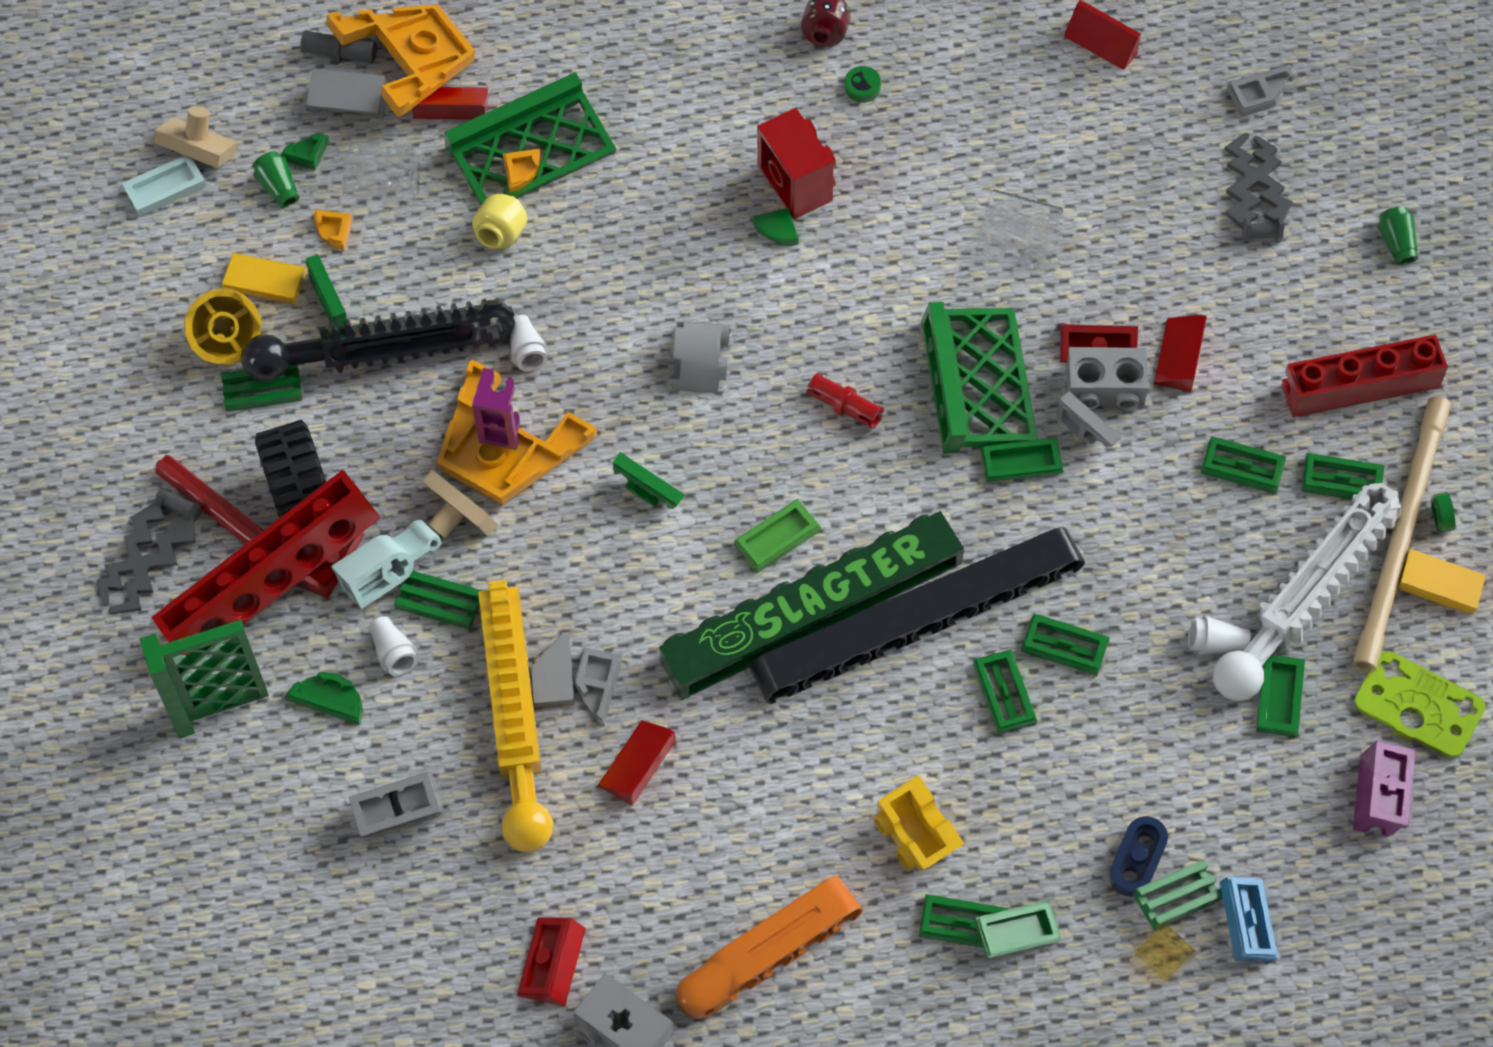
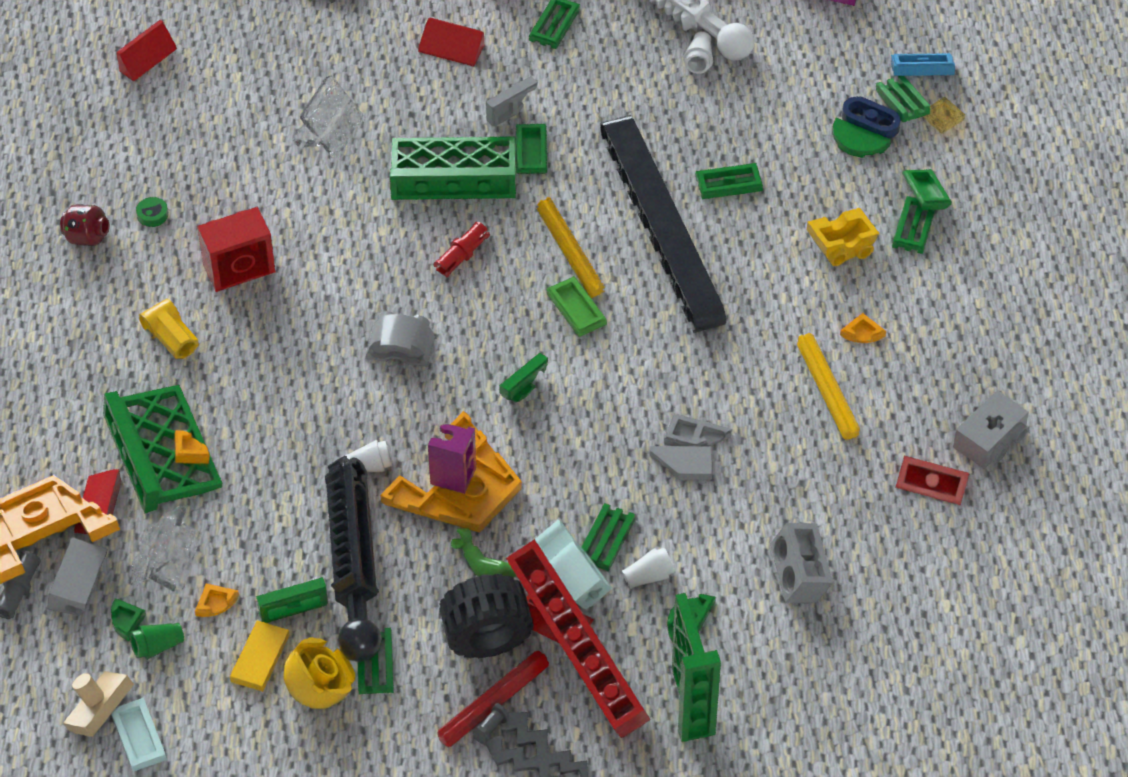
camera: 85 degrees left, 10 degrees down
tan tile [422,469,499,539] -> none
light yellow head [472,193,528,249] -> none
yellow gear [478,579,554,853] -> none
red slope [598,720,676,806] -> none
dark green brick [659,511,964,700] -> none
orange piece [676,876,863,1019] -> none
green tile [752,208,799,246] -> none
green tile [1021,613,1110,676] -> none
red slope [1060,324,1138,363] -> none
light grey brick [1066,347,1148,410] -> none
green tile [1256,655,1305,738] -> none
none -> yellow piece [139,298,199,359]
none -> bright green arm [451,528,516,577]
none -> yellow axle [537,197,605,298]
none -> yellow axle [797,333,860,440]
none -> green tile [832,118,891,158]
none -> light orange tile [840,313,886,343]

